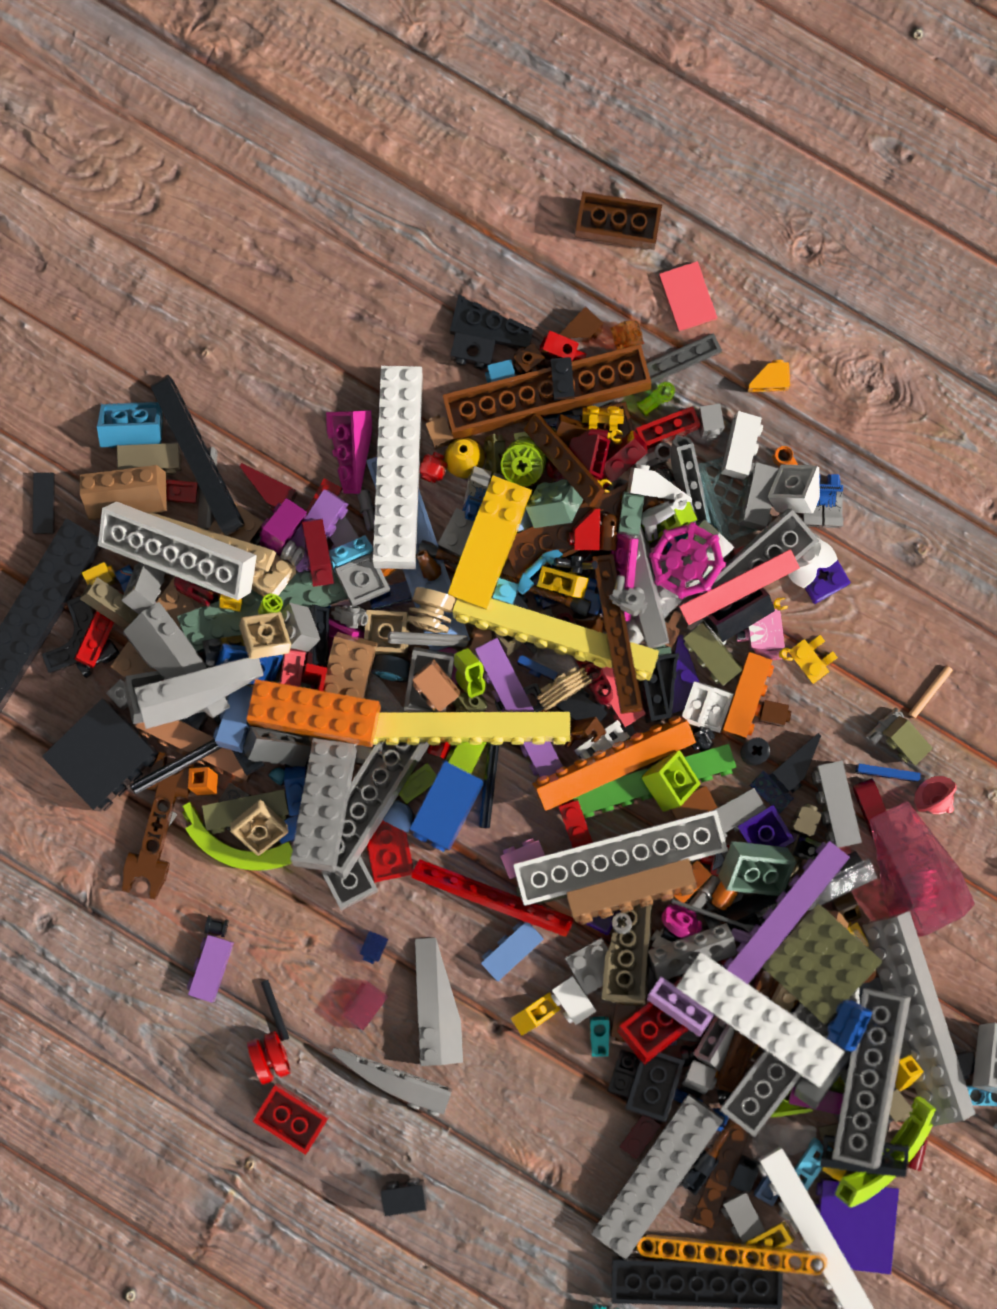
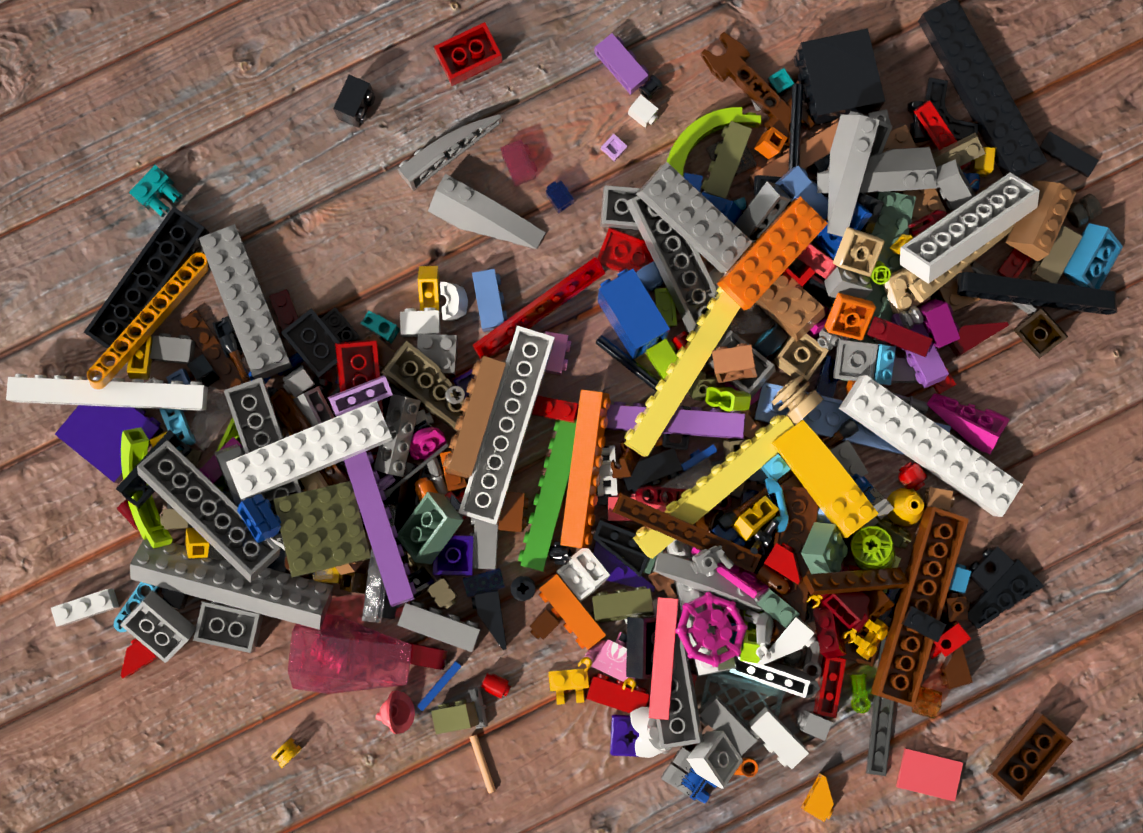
camera: 115 degrees right, 0 degrees up
tan brick [230,800,288,856] -> none
red wheel [247,1031,291,1085] -> none
black bar [261,980,289,1041] -> none
light grey axle [388,631,468,647] -> none
reddish brown cone [416,550,442,581] -> none
tan brick [537,668,592,710] -> none
lime slope [641,750,701,811] -> none
none -> light grey brick [193,601,264,653]
none -> white cylinder [440,282,468,321]
none -> red brick [481,673,511,699]
none -> red brick [586,673,649,713]
none -> lavender plate [601,134,628,162]
none -> white brick [628,95,658,128]
none -> teal plate [767,68,794,95]
none -> orange brick [825,293,876,341]
none -> dark brown slope [1014,307,1068,359]
none -> clear smoke wheel [1066,194,1102,228]

